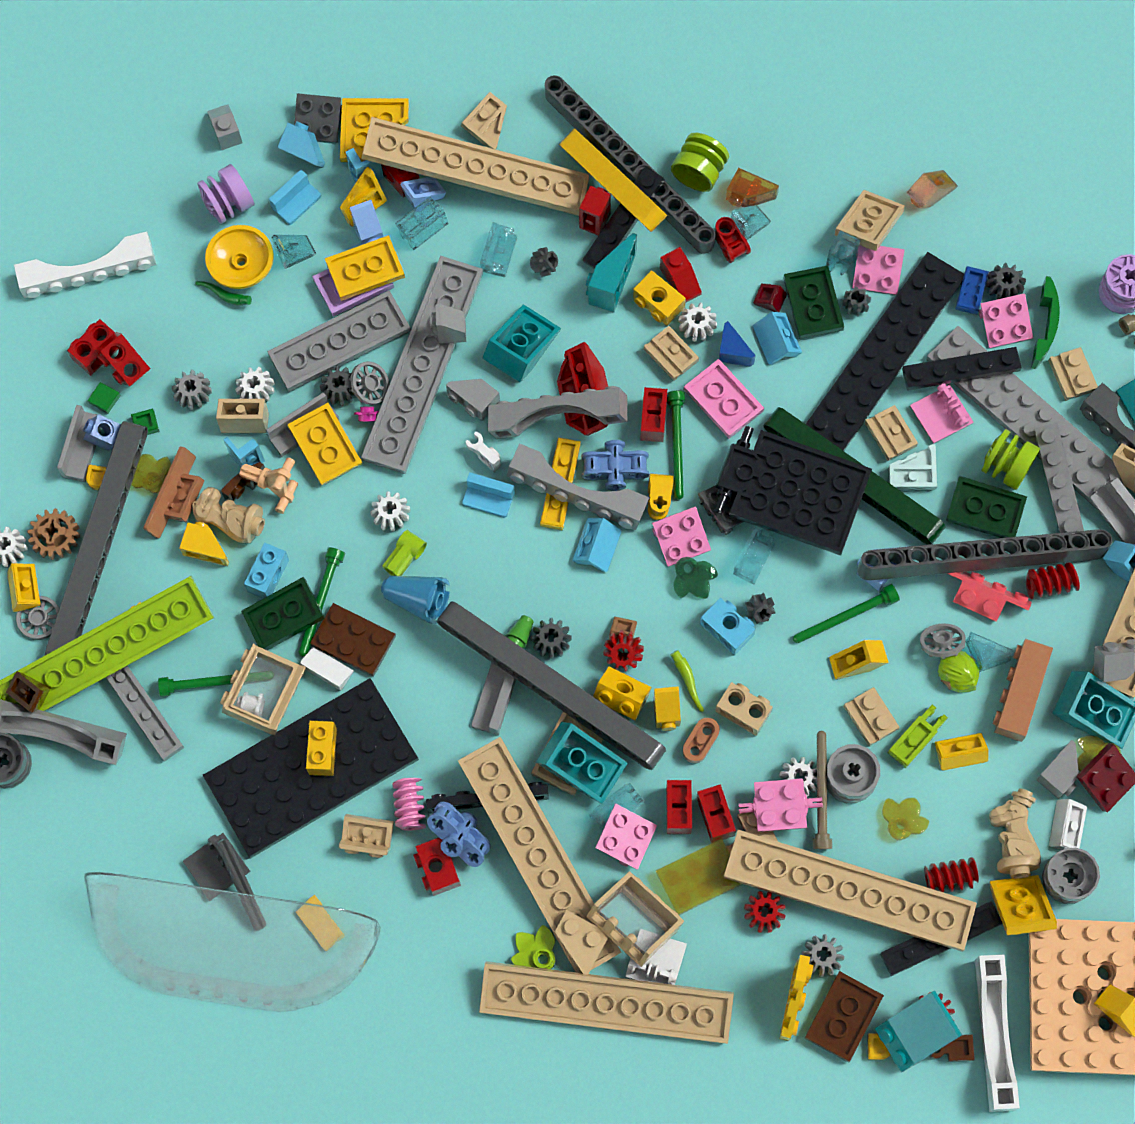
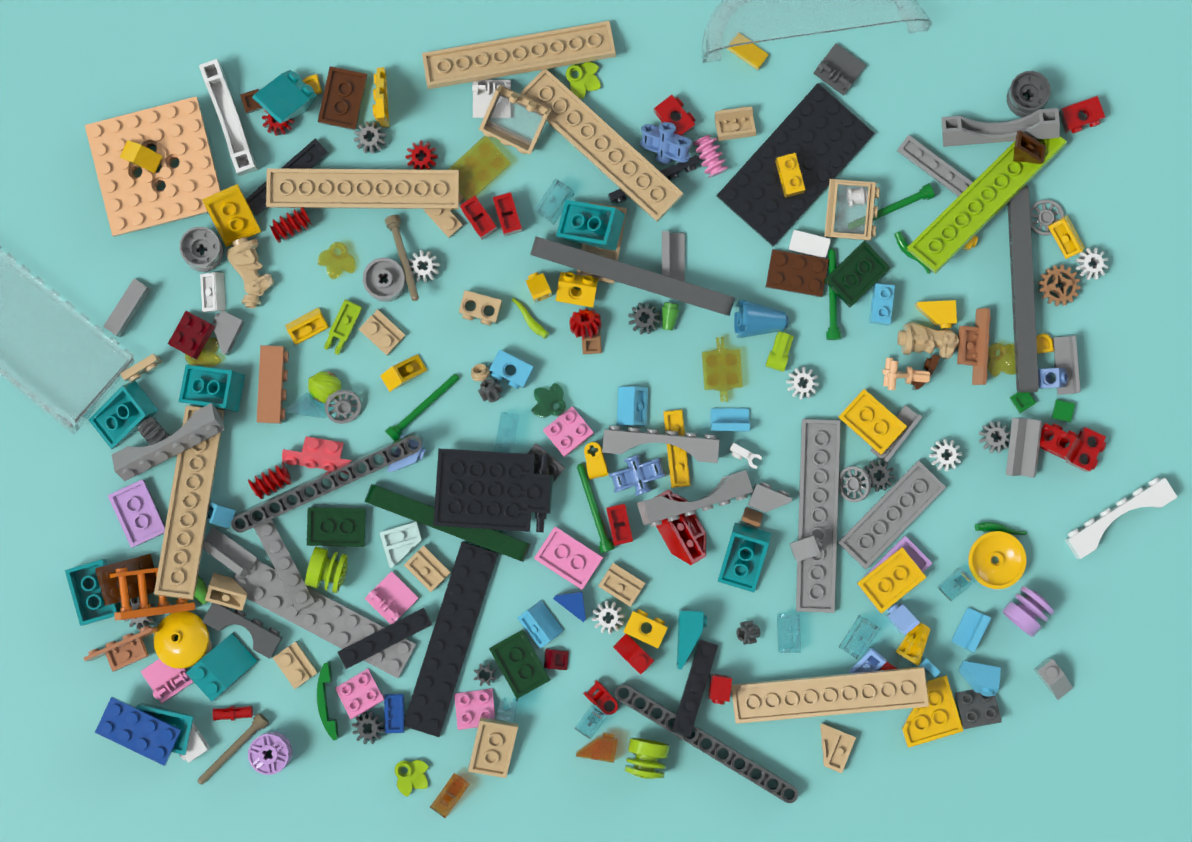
camera: 160 degrees right, 15 degrees up
tan brick [216,399,269,433] -> none
dark grey axle [216,838,267,930] -> none
medium azure panel [223,437,265,468] -> none
dark pink plate [354,406,379,422] -> none
tan wing [554,910,608,975] -> none
yellow beam [559,128,667,232] -> none
bright pink hinge [595,804,657,870] -> none
nougat plate [683,718,720,763] -> none
bright pink plate [739,779,823,832] -> none
none -> lime plate [394,760,429,797]
none -> tan plate [471,364,490,381]
none -> clear yellow plate [701,337,743,403]
none -> medium nougat slope [741,507,763,527]
none -> green animal [894,231,930,274]
none -> light grey panel [1006,417,1042,478]

